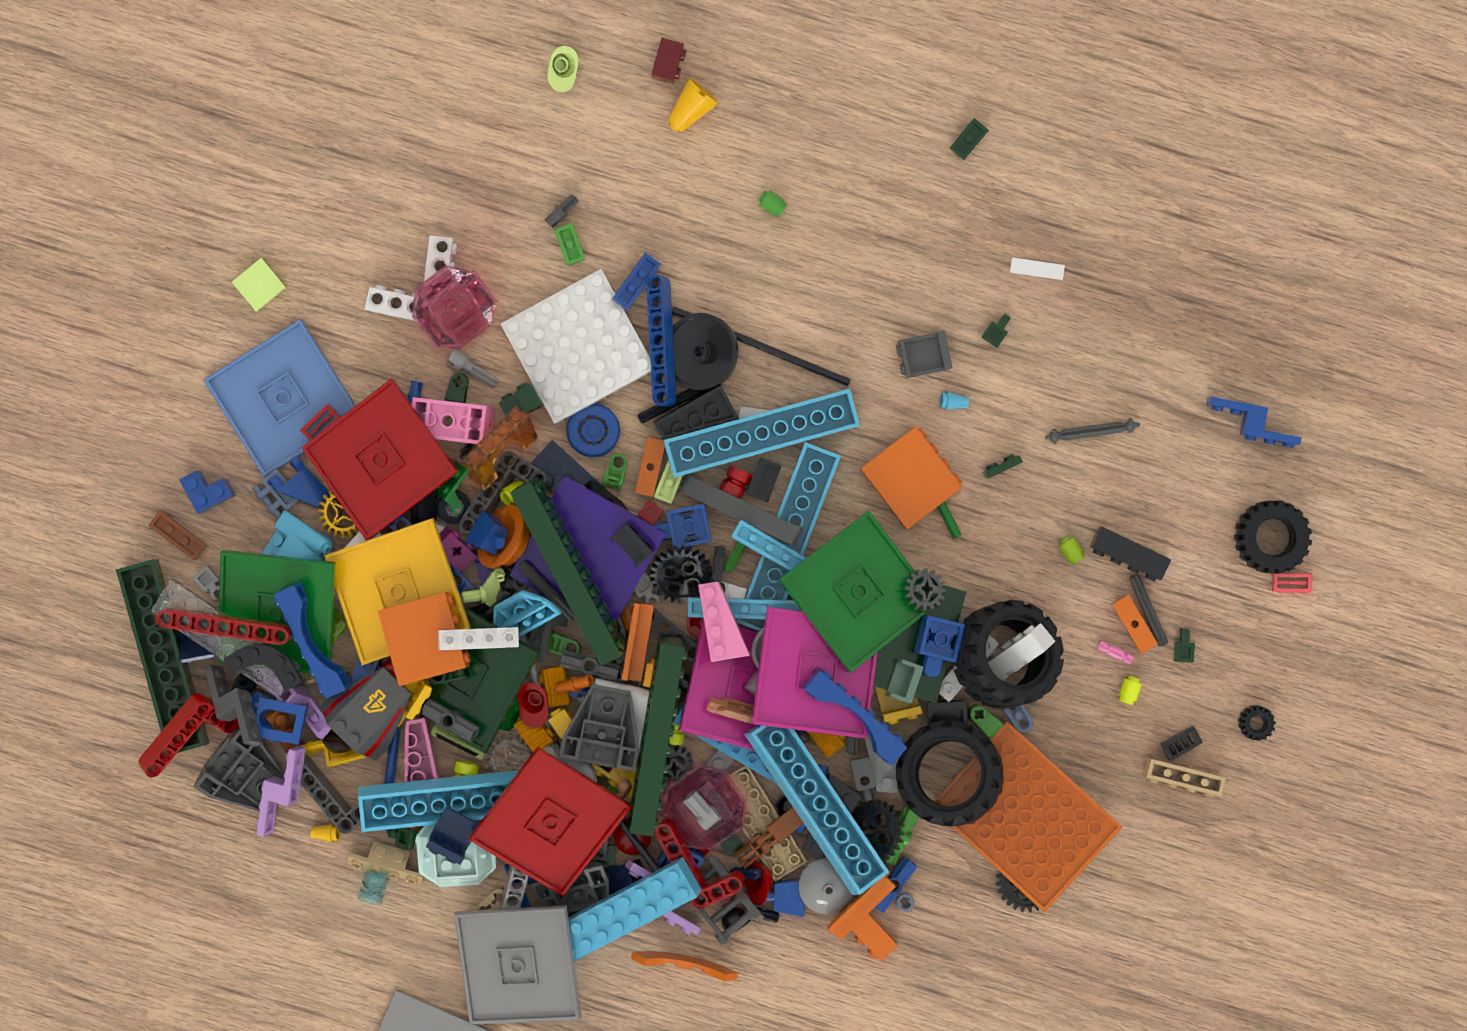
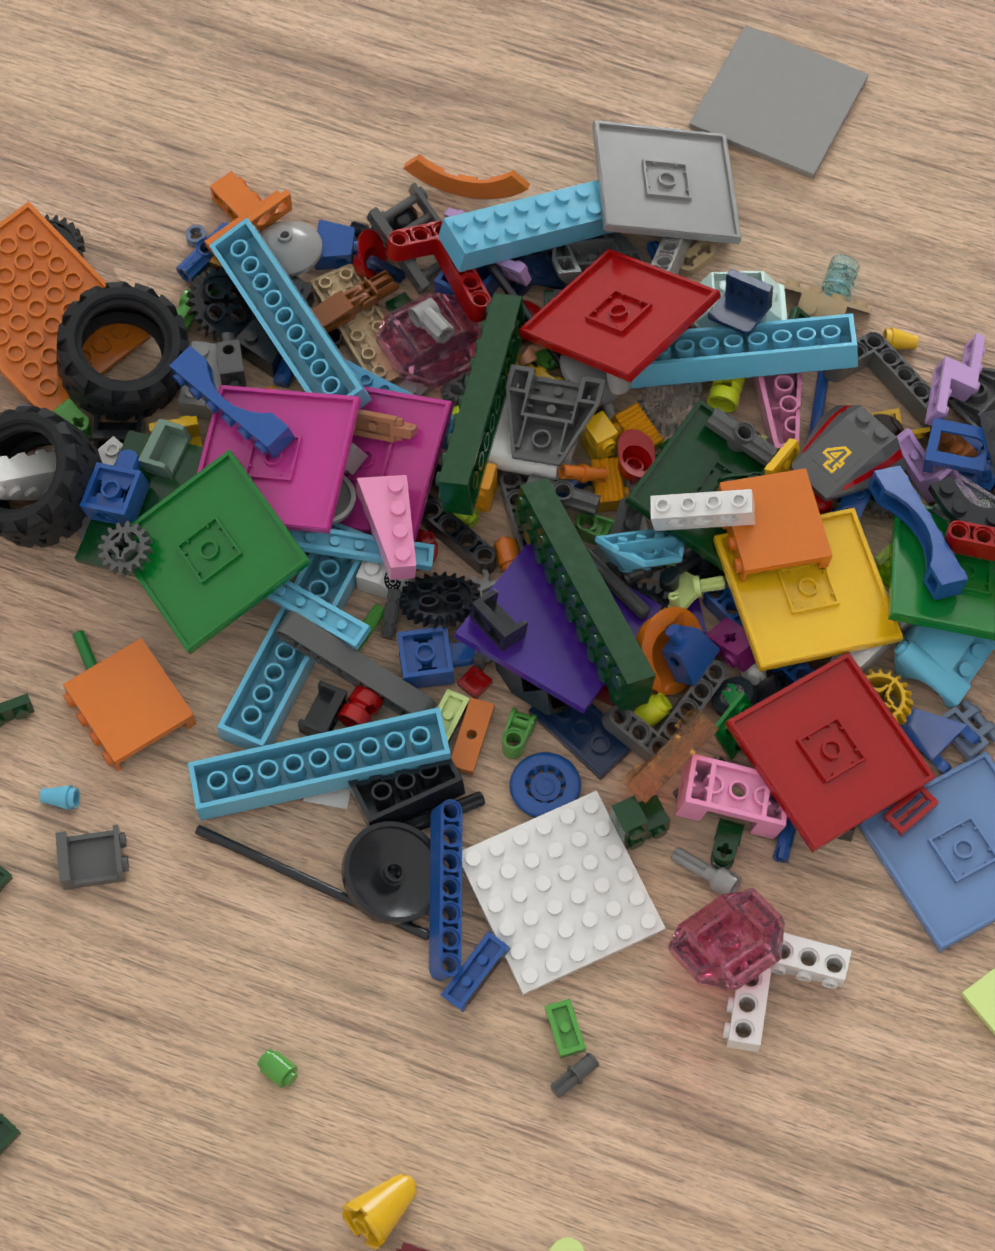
camera: 175 degrees left, 25 degrees down
orange fence [622,602,654,682] -> none

